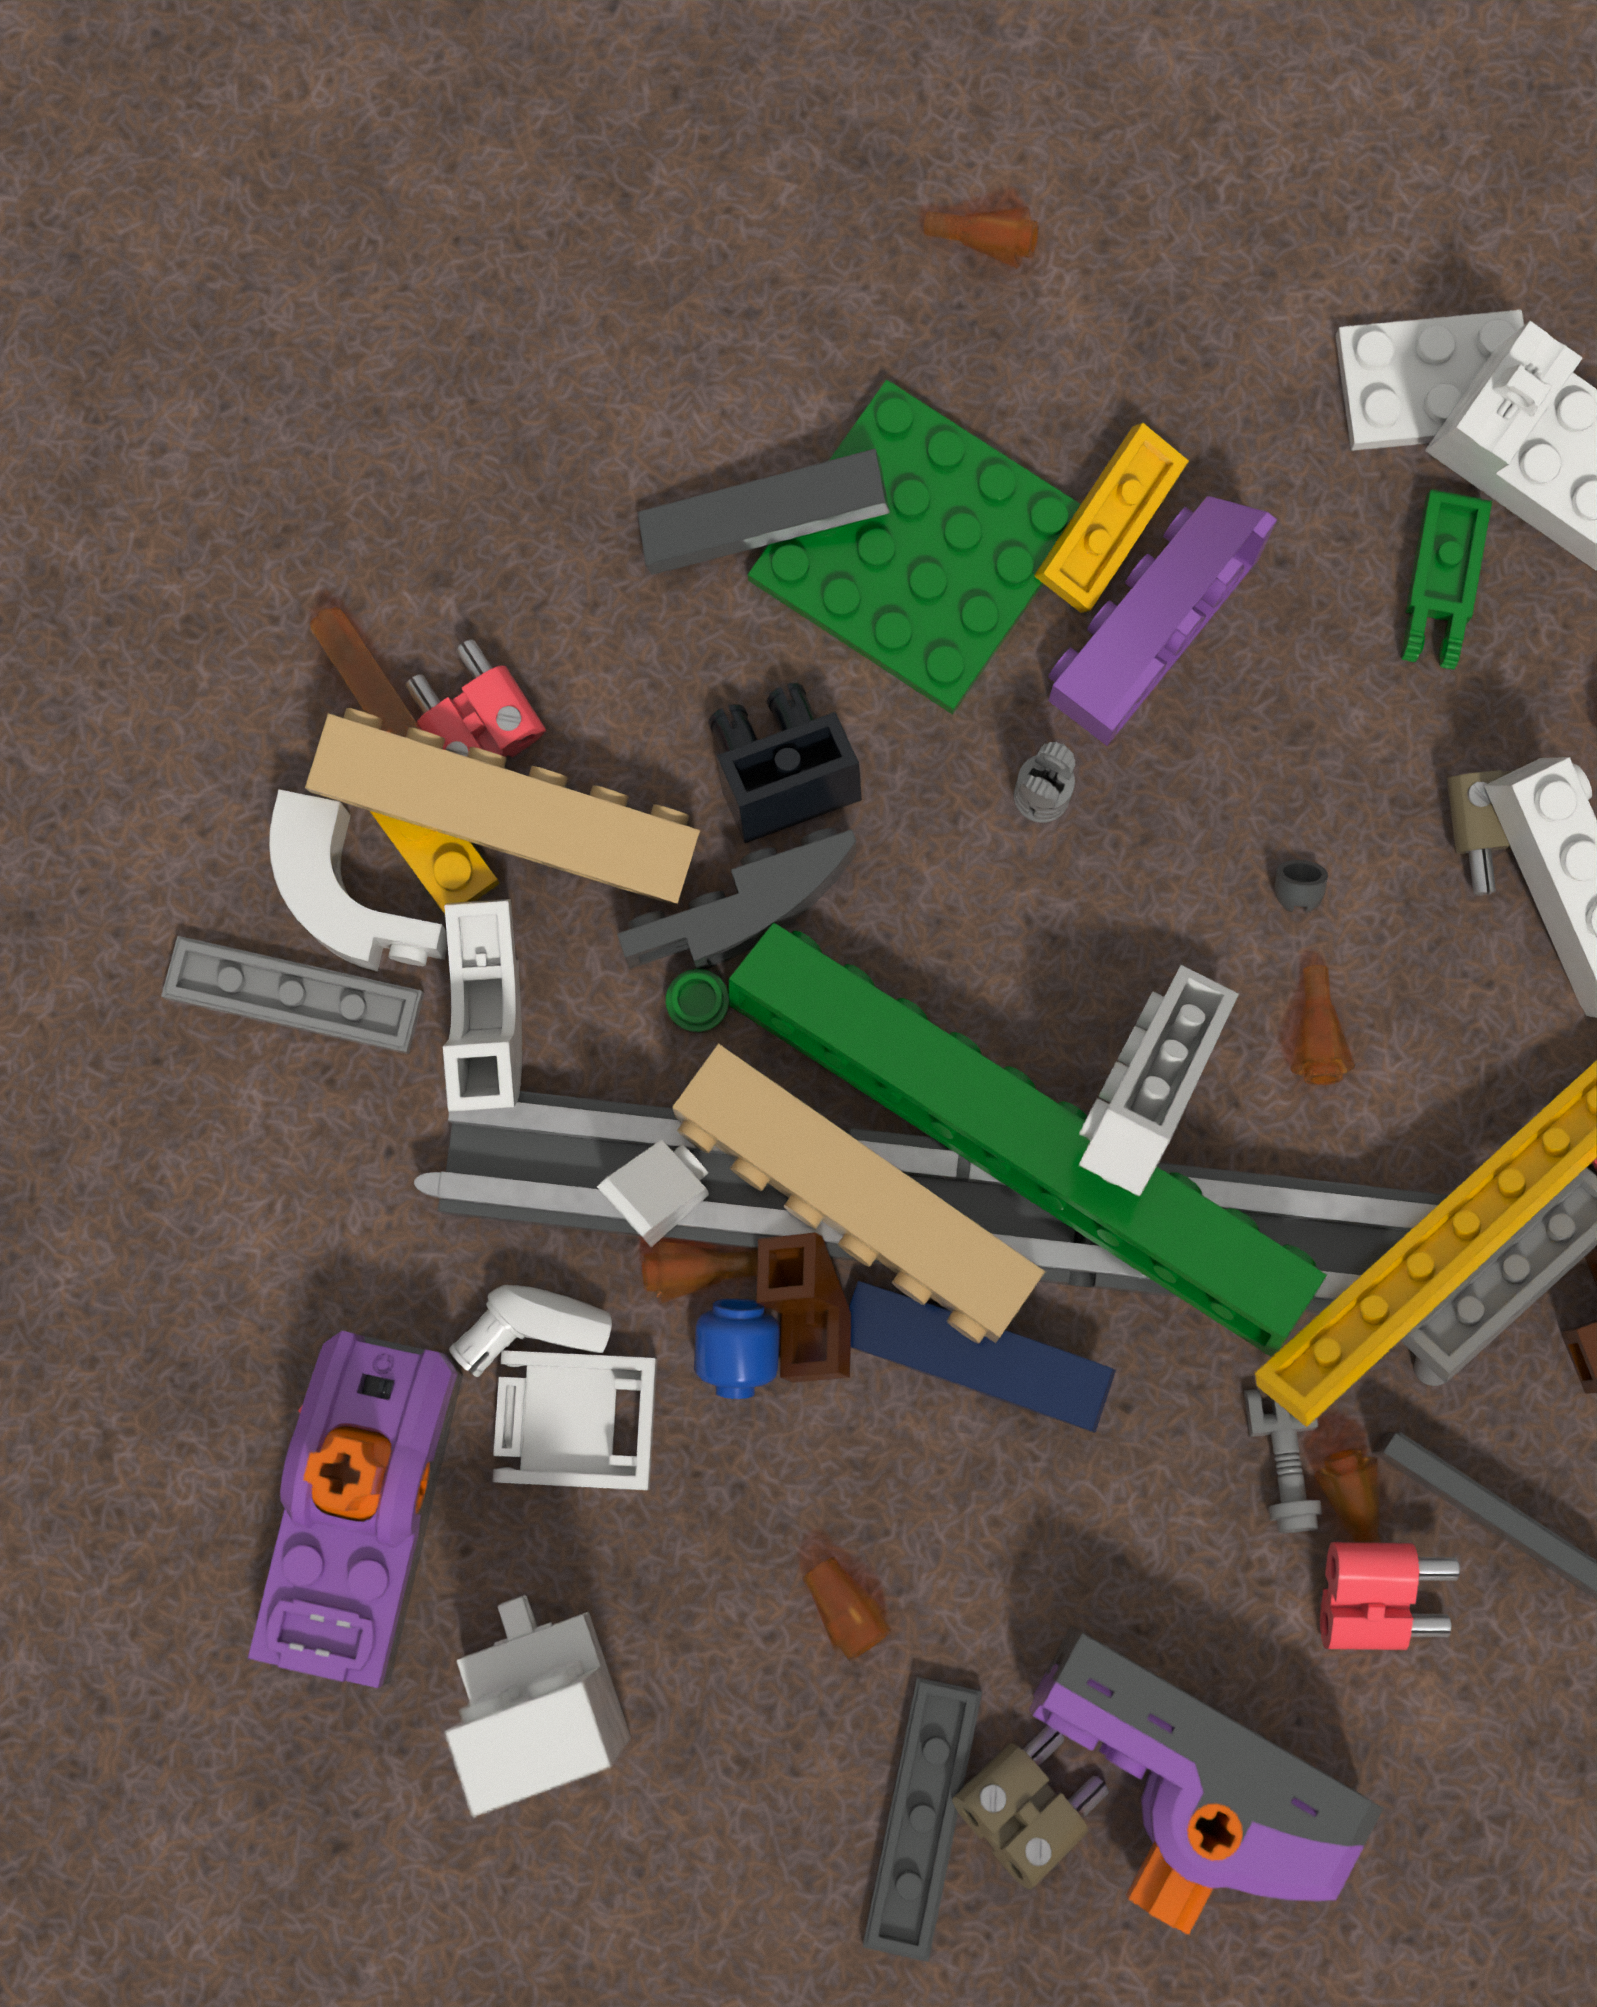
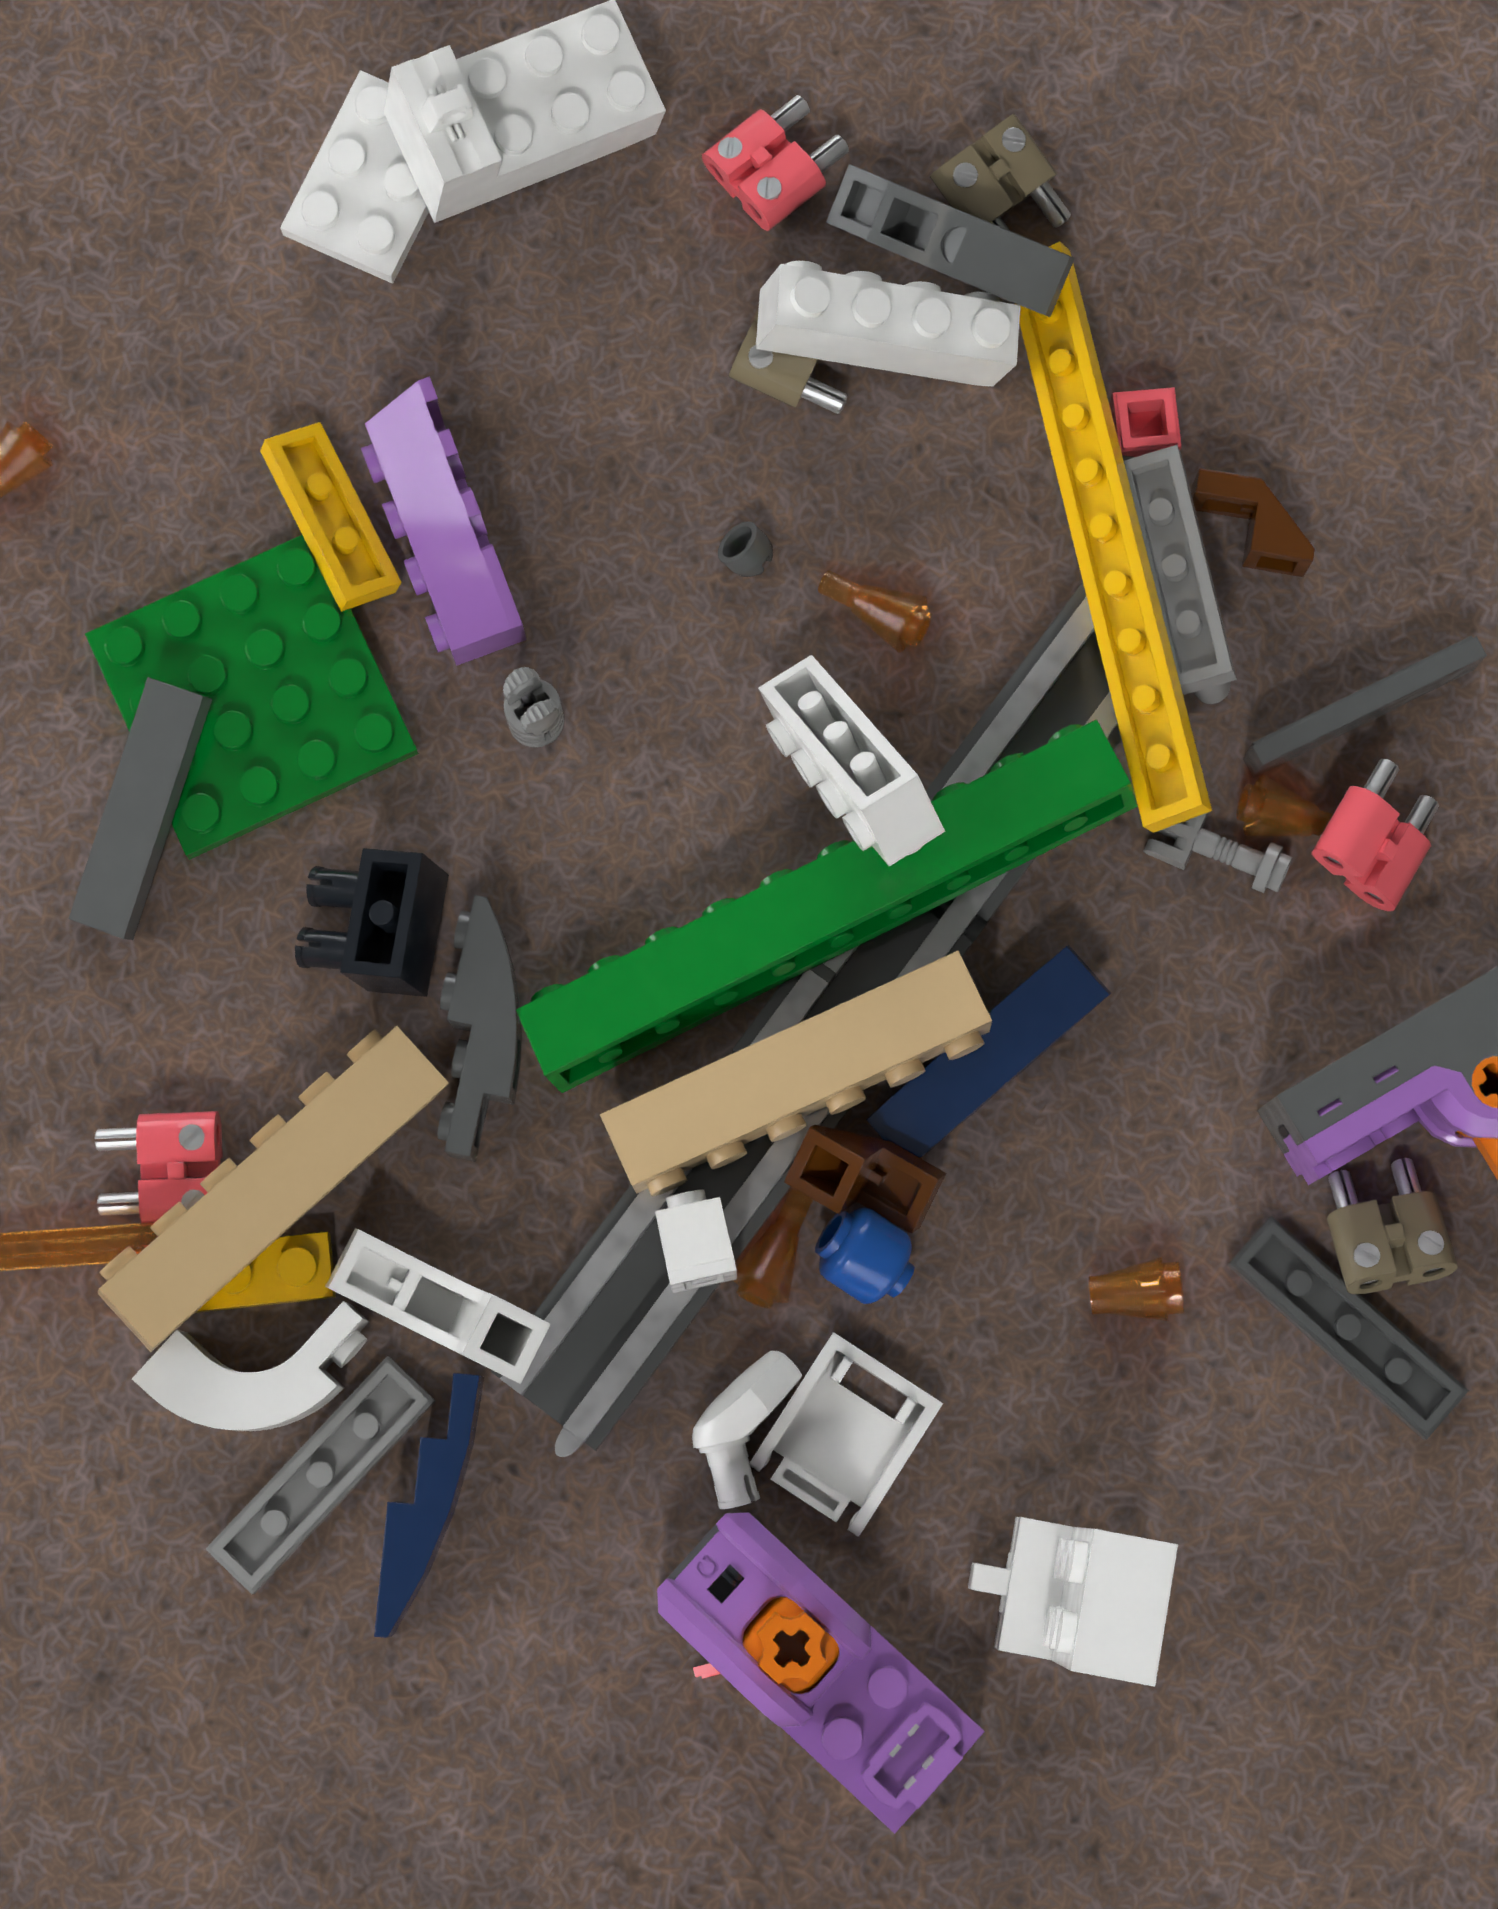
camera: 65 degrees left, 0 degrees up
green plate [666,969,729,1033] -> none
green hinge [1401,489,1492,670] -> none
none -> dark blue slope [374,1373,484,1638]

